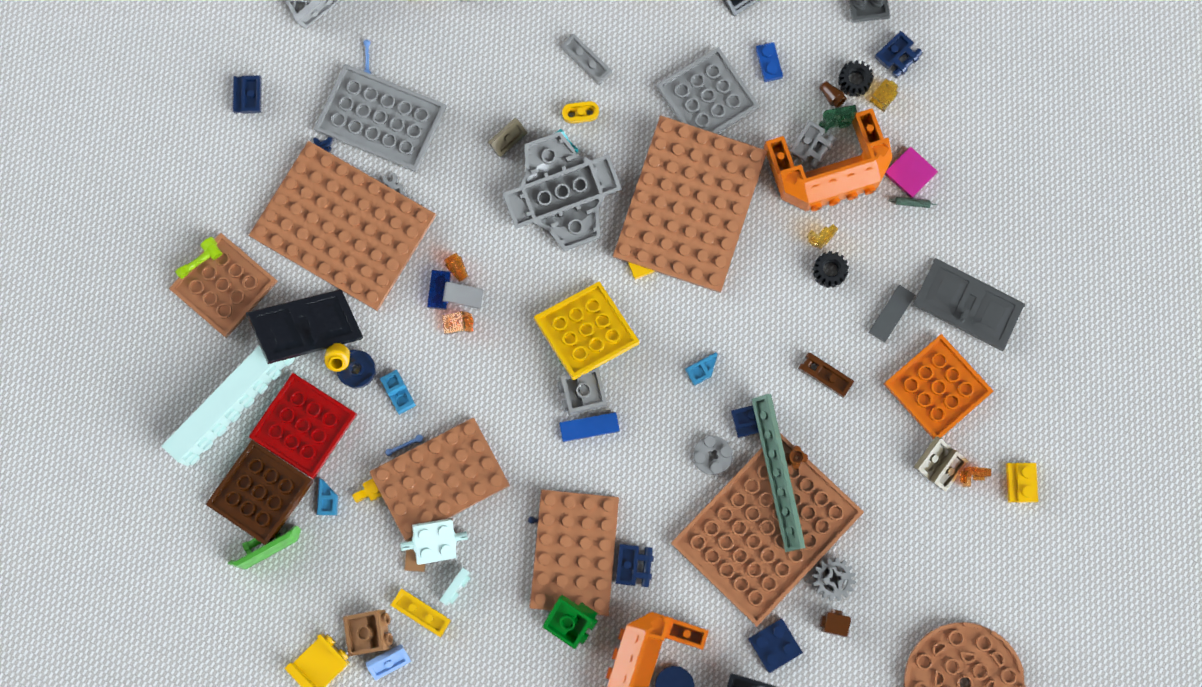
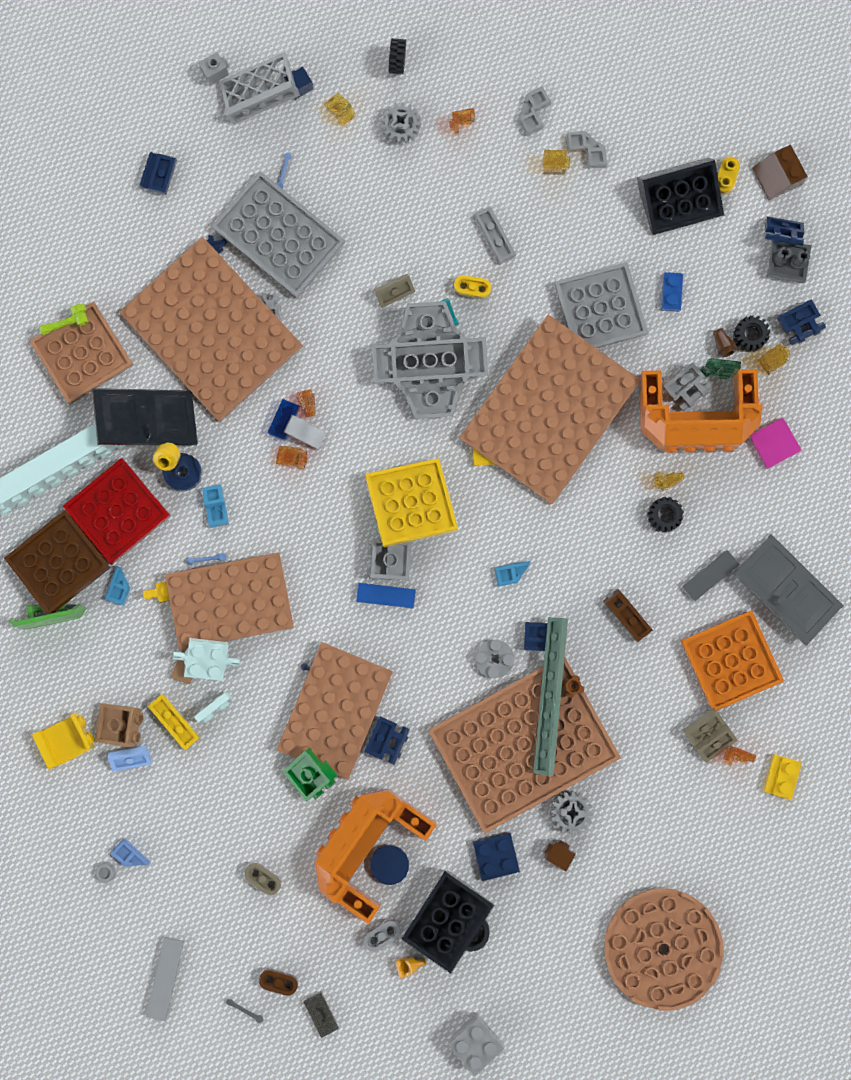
camera: 20 degrees right, 5 degrees up
sand green piece [889,197,937,208] -> none

